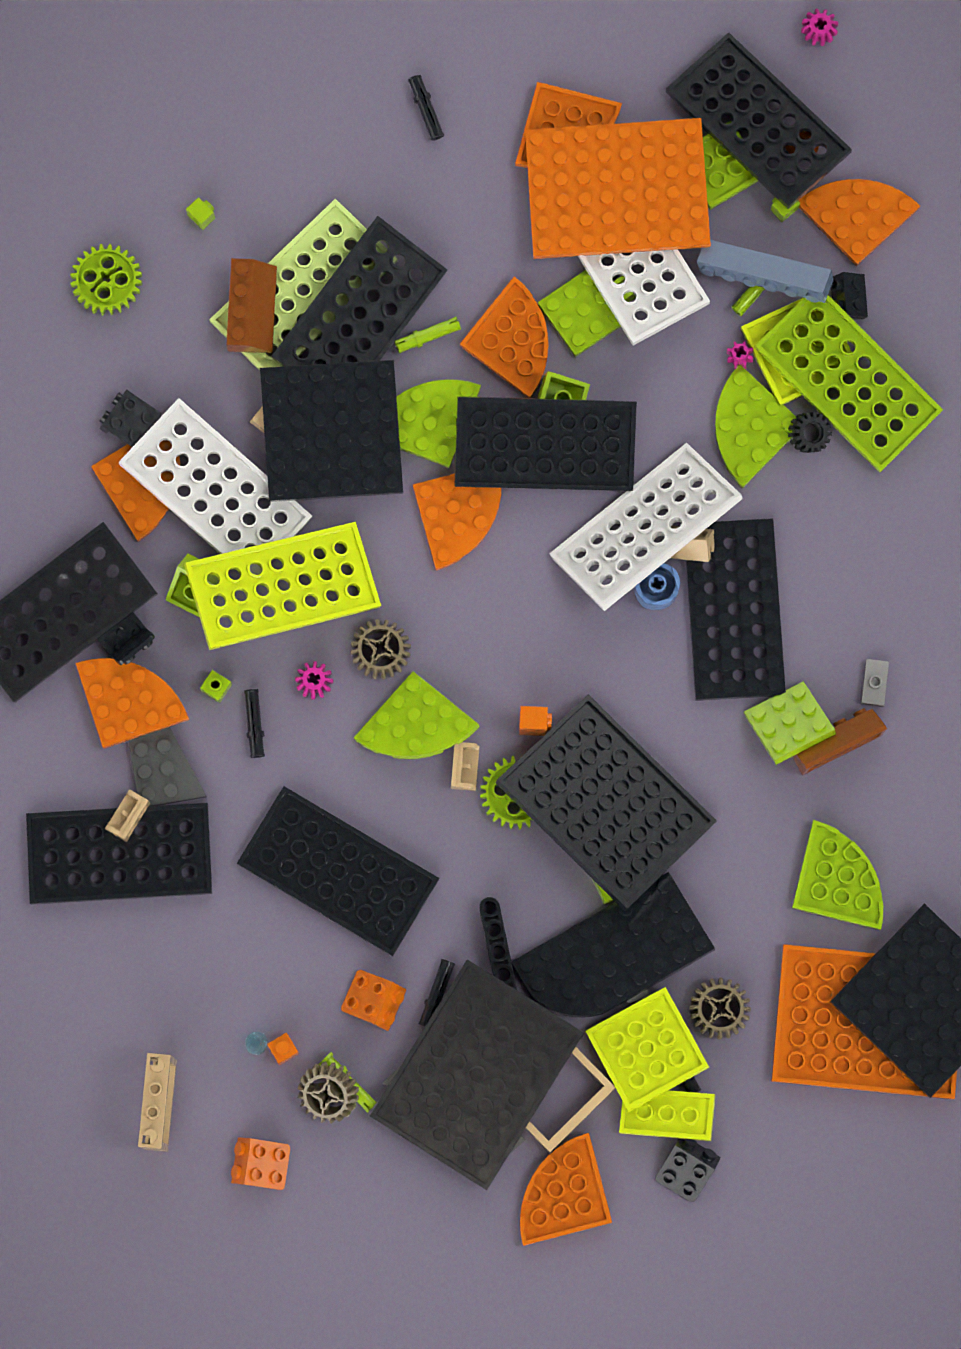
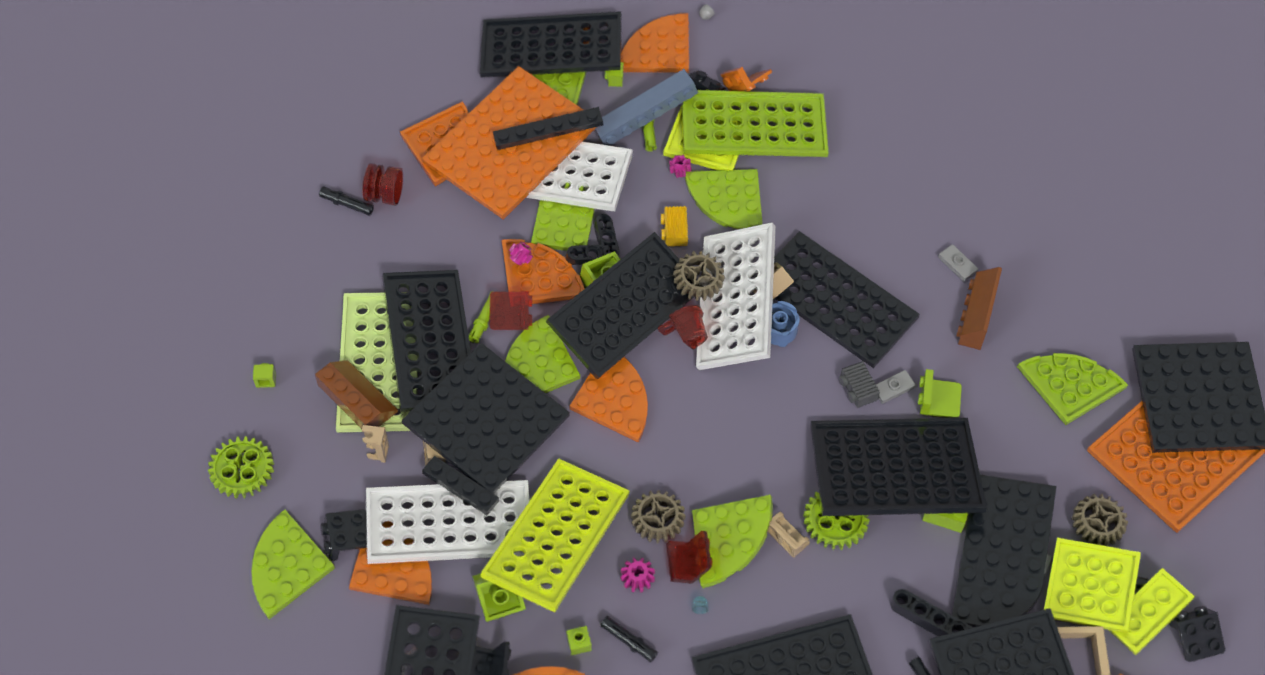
camera: 45 degrees left, 20 degrees down
orange brick [519,706,552,736] -> none
lime plate [744,681,836,765] -> none
black tyre [788,412,832,453] -> none
none -> lime plate [252,509,335,620]
none -> tan hinge [362,425,389,463]
none -> clear red wheel [363,163,403,206]
none -> black plate [422,456,499,516]
none -> clear red bracket [490,291,532,330]
none -> black plate [493,107,603,150]
none -> dark pink gear [509,242,533,265]
none -> black beam [565,214,619,265]
none -> clear red container [658,305,708,349]
none -> yellow brick [661,206,688,246]
none -> clear red bracket [666,531,712,584]
none -> dark tan gear [673,251,725,301]
none -> clear light blue hinge [692,596,709,614]
none -> light grey hinge [700,4,715,20]
none -> orange bracket [721,67,772,91]
none -> dark grey brick [839,361,880,408]
none -> light grey plate [876,370,916,404]
none -> lime bracket [918,369,962,418]

